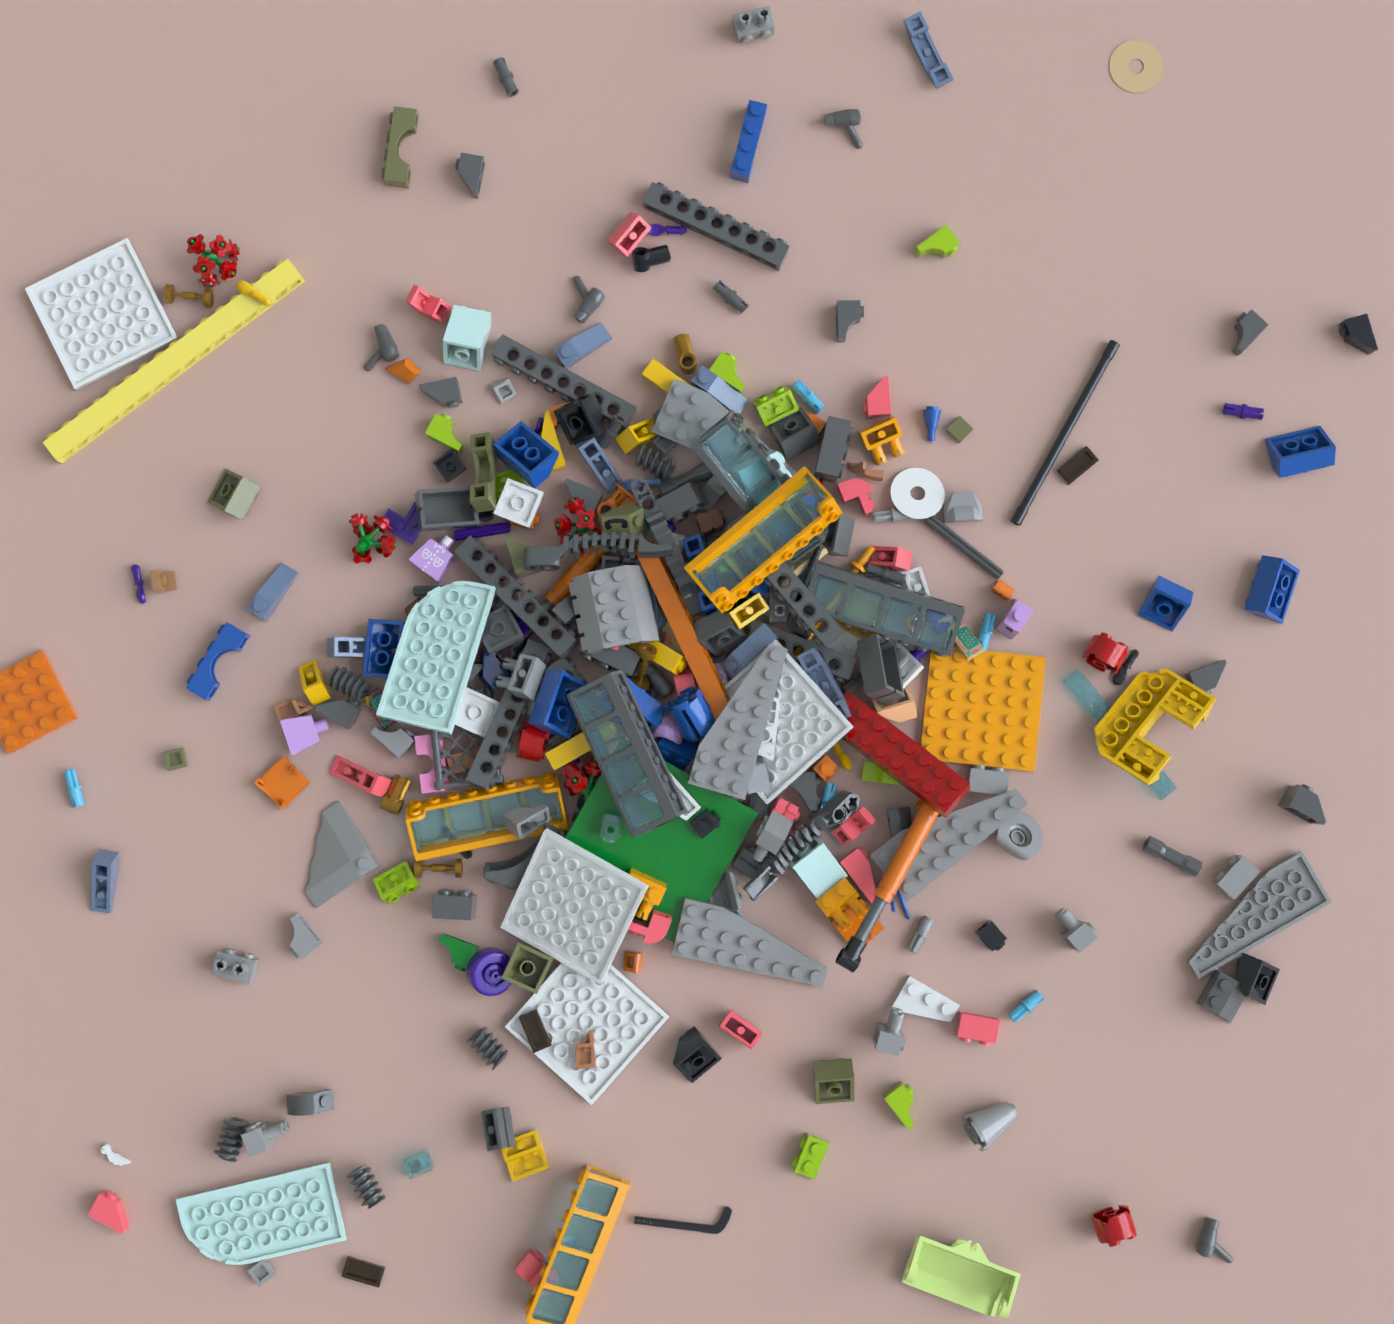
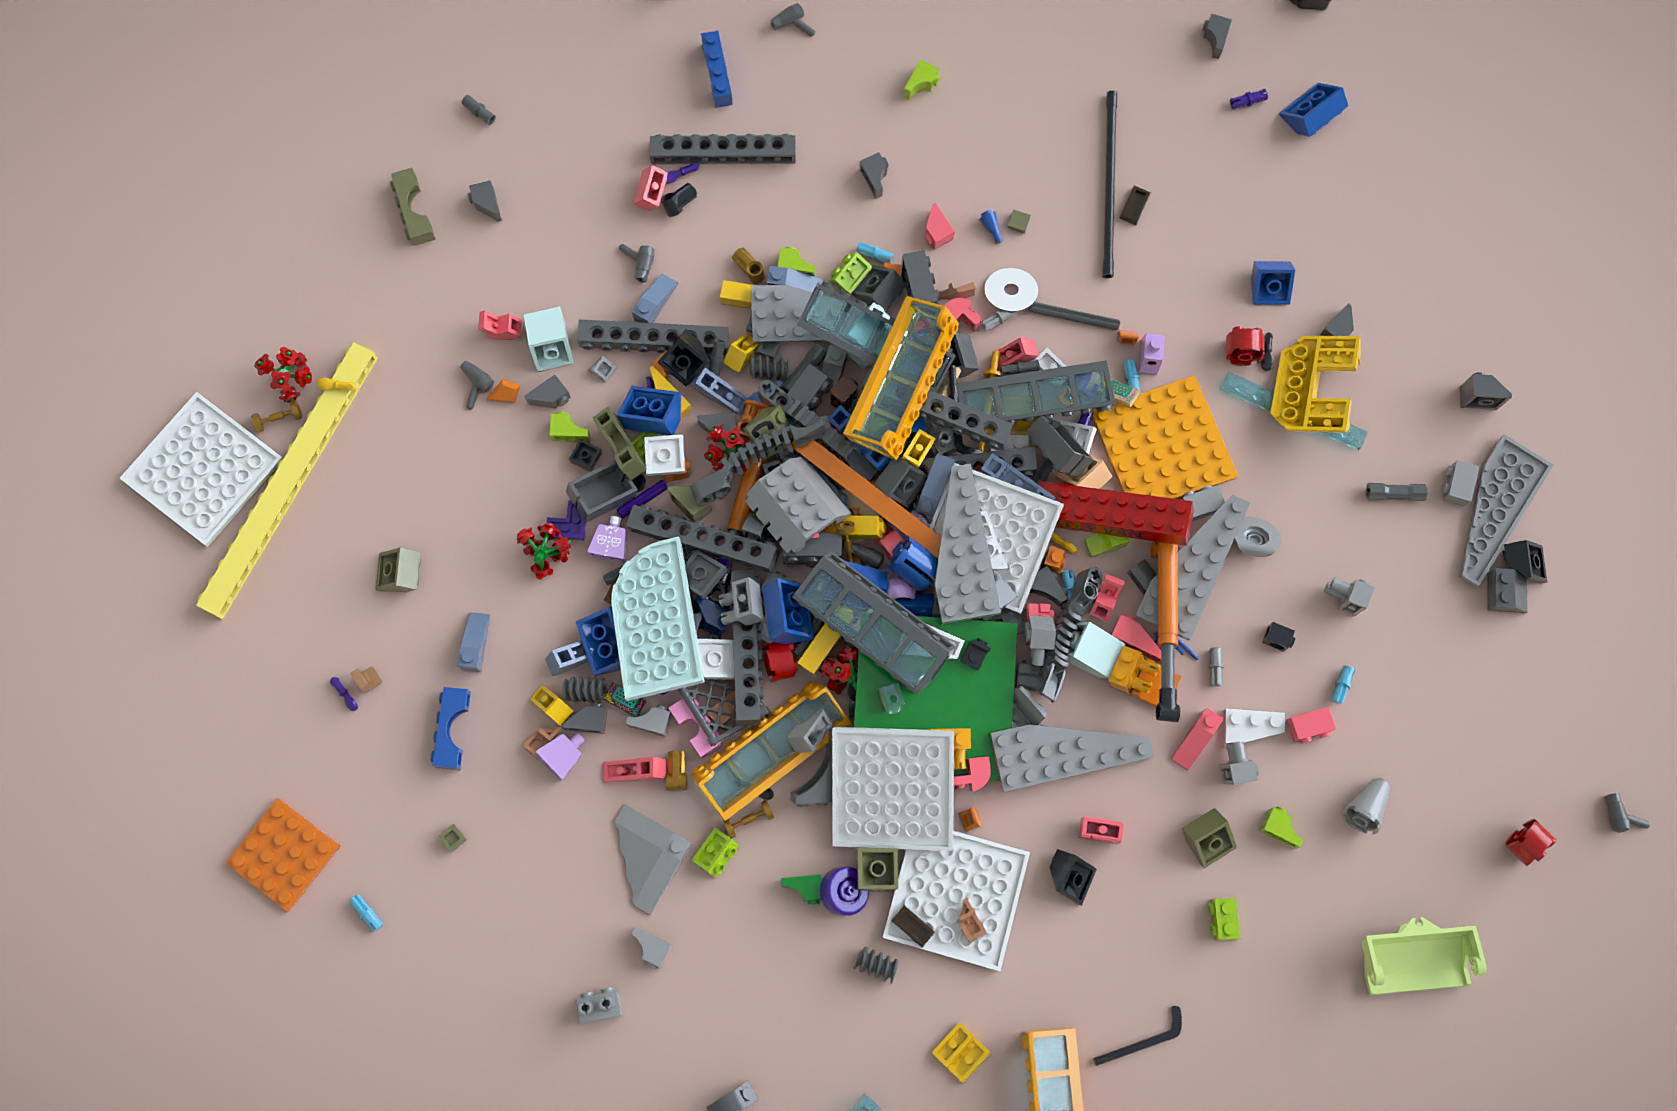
camera: 25 degrees left, 10 degrees down
sand blue slope [91,849,119,913] -> none
orange piece [254,755,311,810] -> none
dark grey brick [432,889,477,921] -> none
dark grey brick [481,1107,516,1151] -> none
dark grey pin [713,280,749,314] -> none
light orange brick [858,416,905,465] -> none
light grey slope [943,491,983,523] -> none
blue slope [1245,555,1300,624] -> none
none -> coral slope [1171,708,1223,770]

